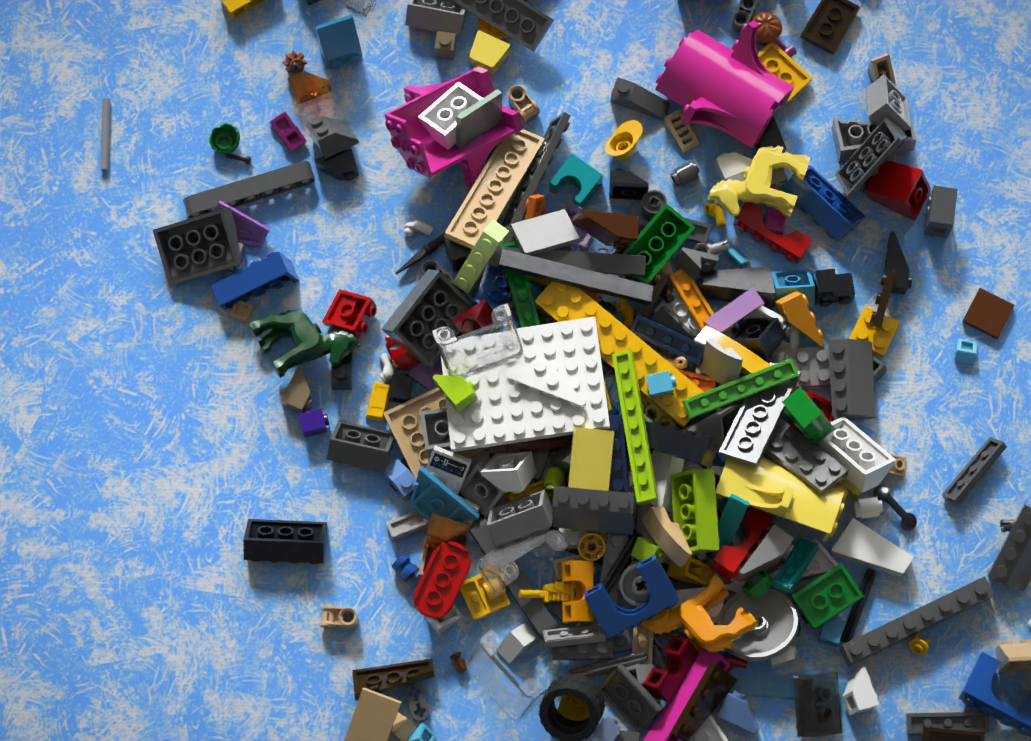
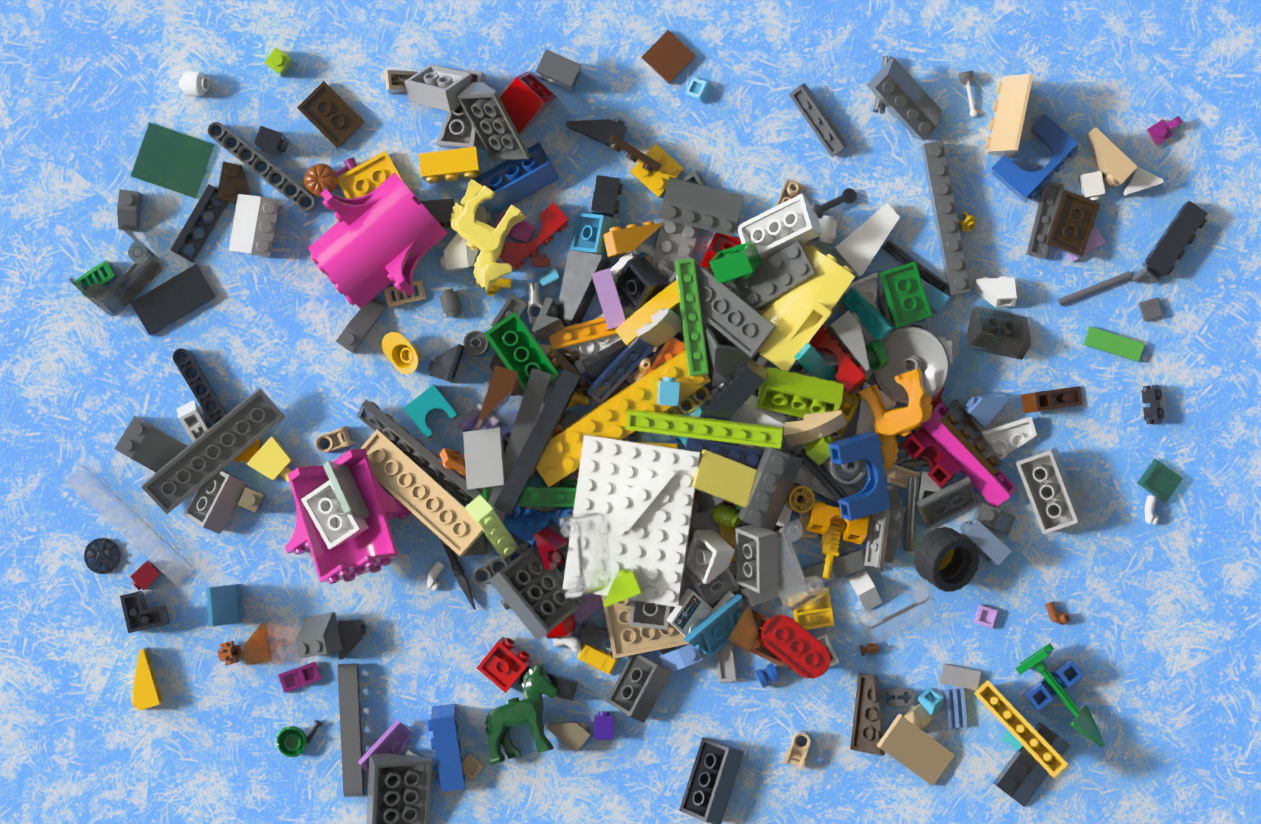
camera: 75 degrees left, 15 degrees up
none -> yellow brick [418,147,481,184]
none -> clear red plate [531,254,551,268]

